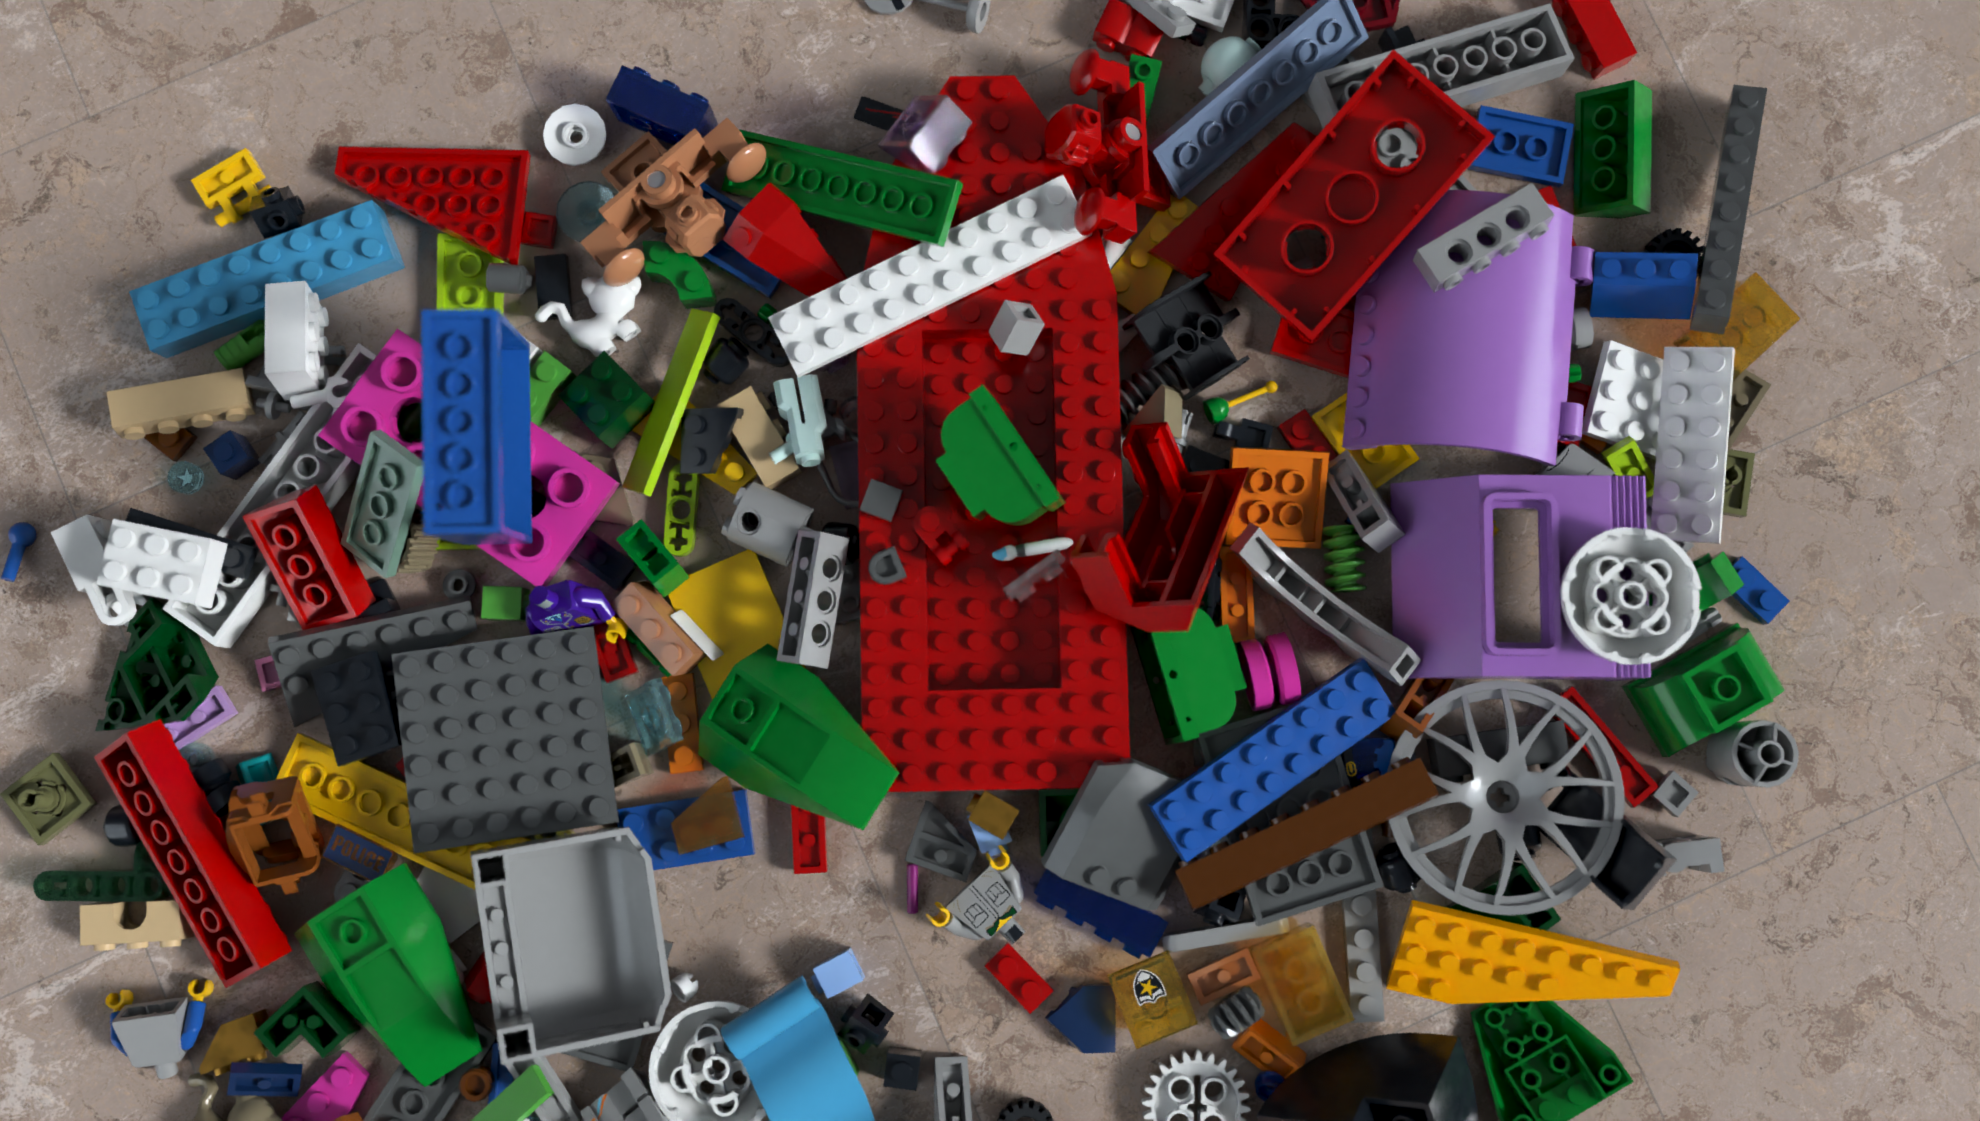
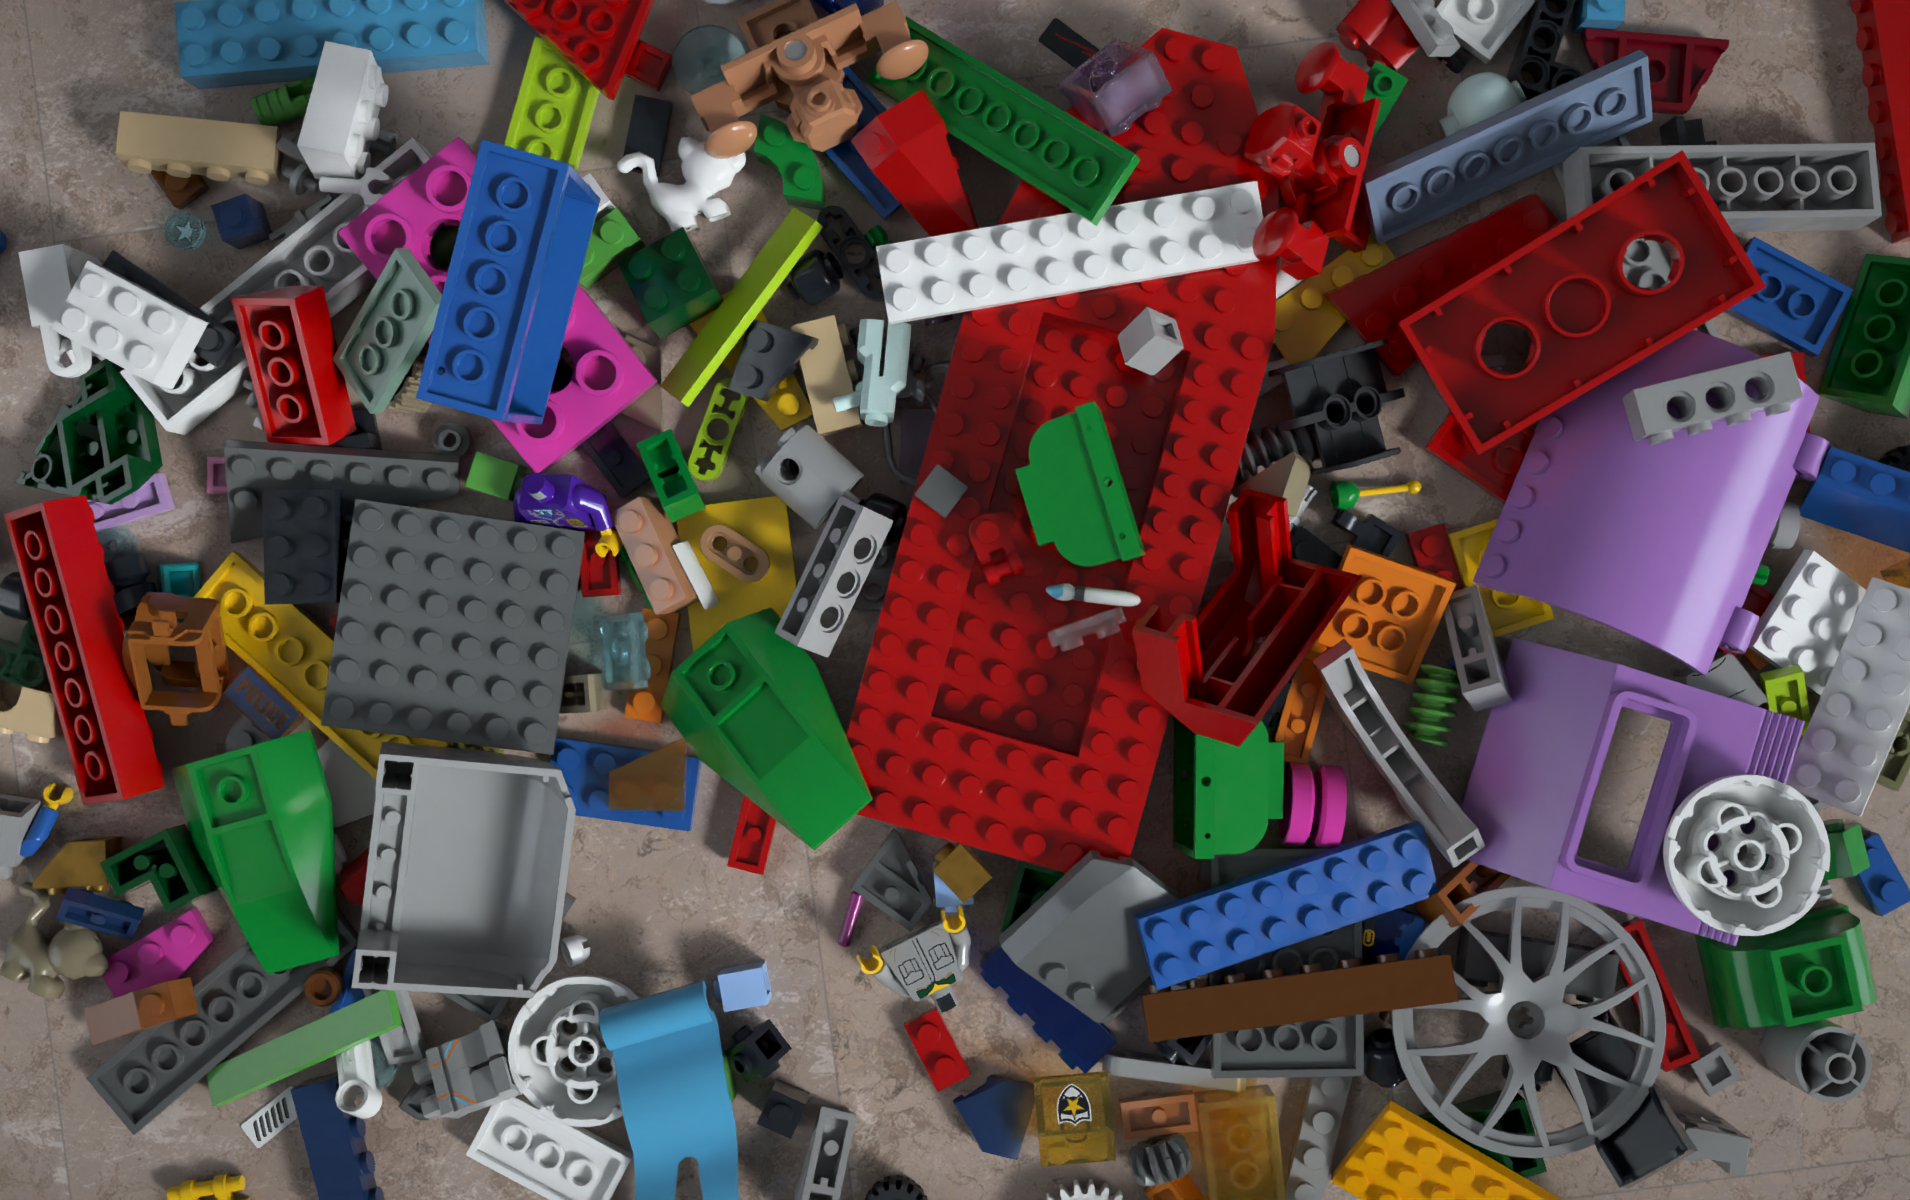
camera: 15 degrees right, 5 degrees up
dark grey piece [486,263,533,295] -> none
dark grey tile [868,546,907,585] -> none
none -> medium nougat plate [700,525,770,582]

